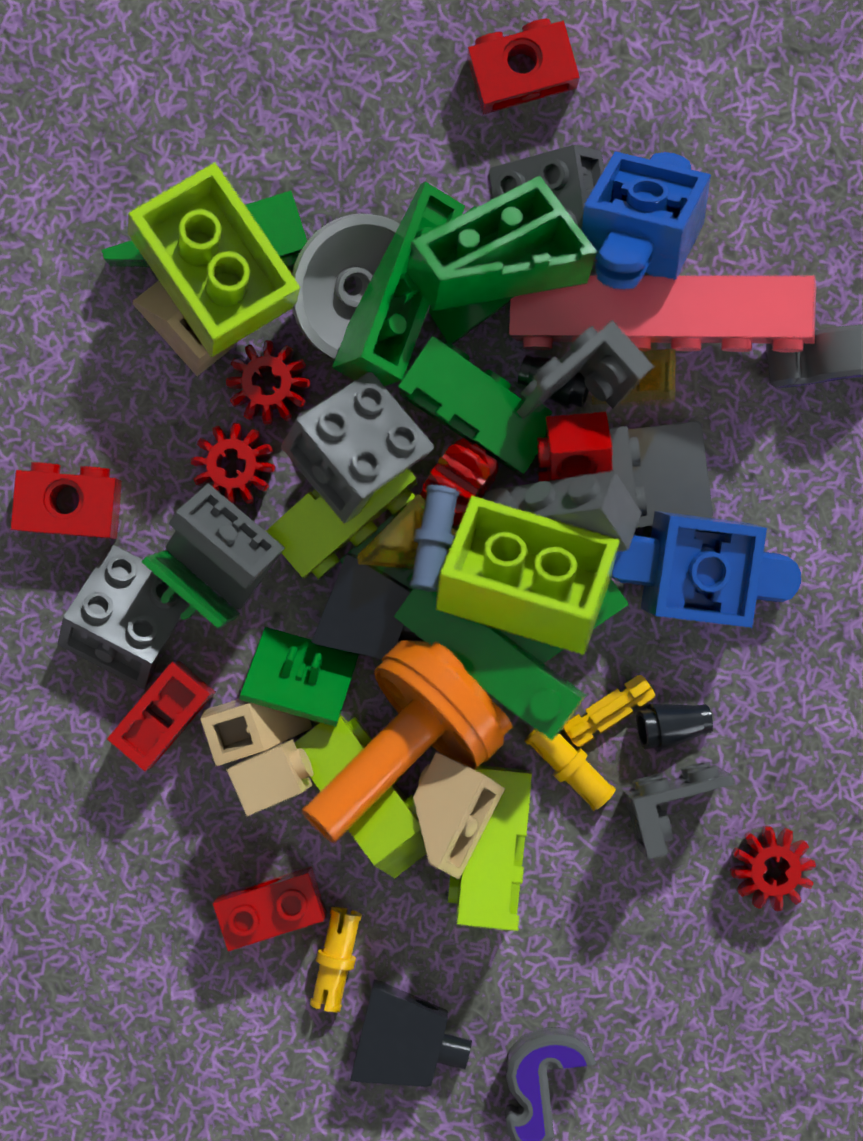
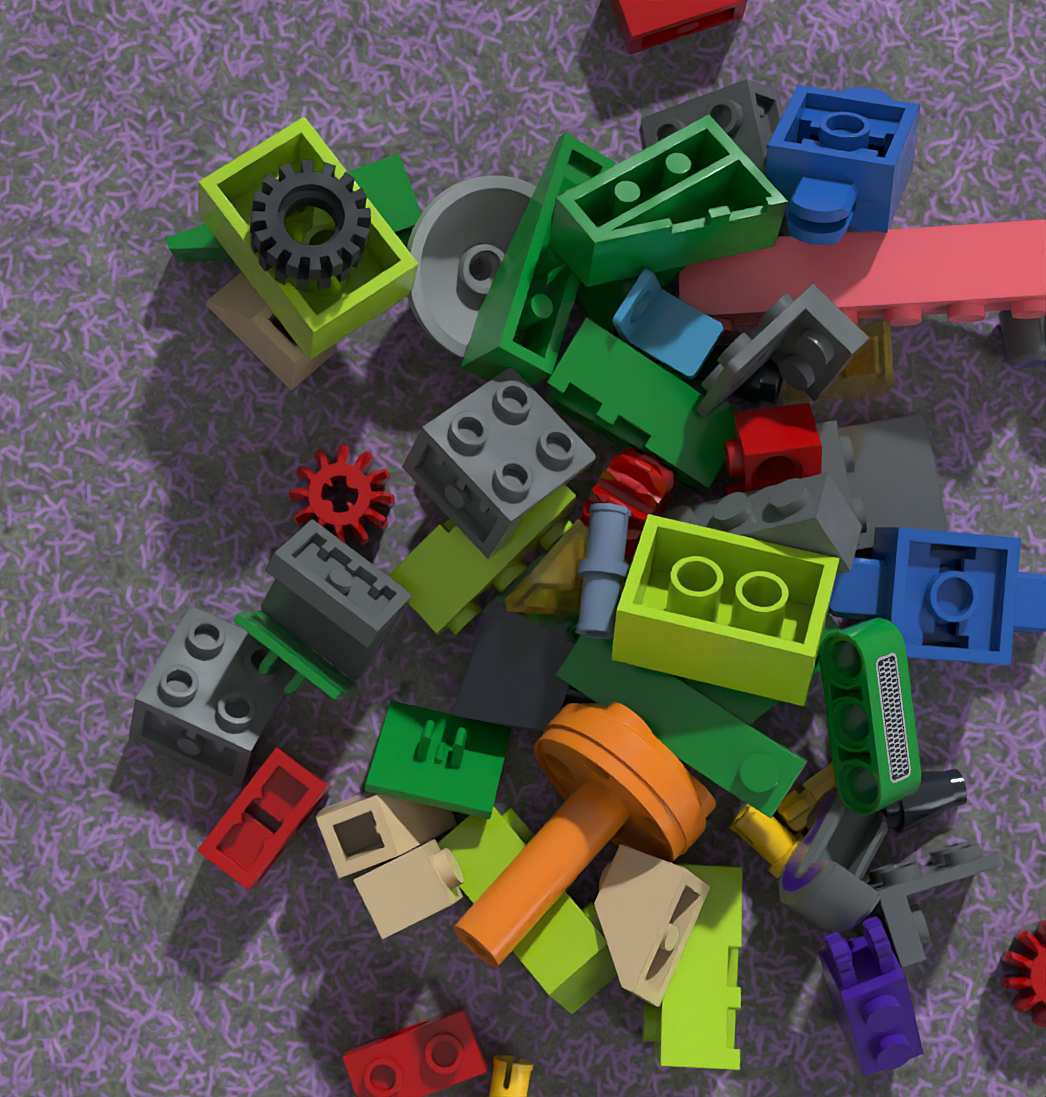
camera: 10 degrees left, 5 degrees down
red brick [11,462,122,539] -> none
red gear [226,340,311,426] -> none
none -> black tyre [250,160,371,291]
none -> dark azure bracket [612,268,724,379]
none -> dark grey animal [778,787,888,934]
none -> dark purple hinge [818,916,924,1077]
none -> green beam [819,618,921,815]

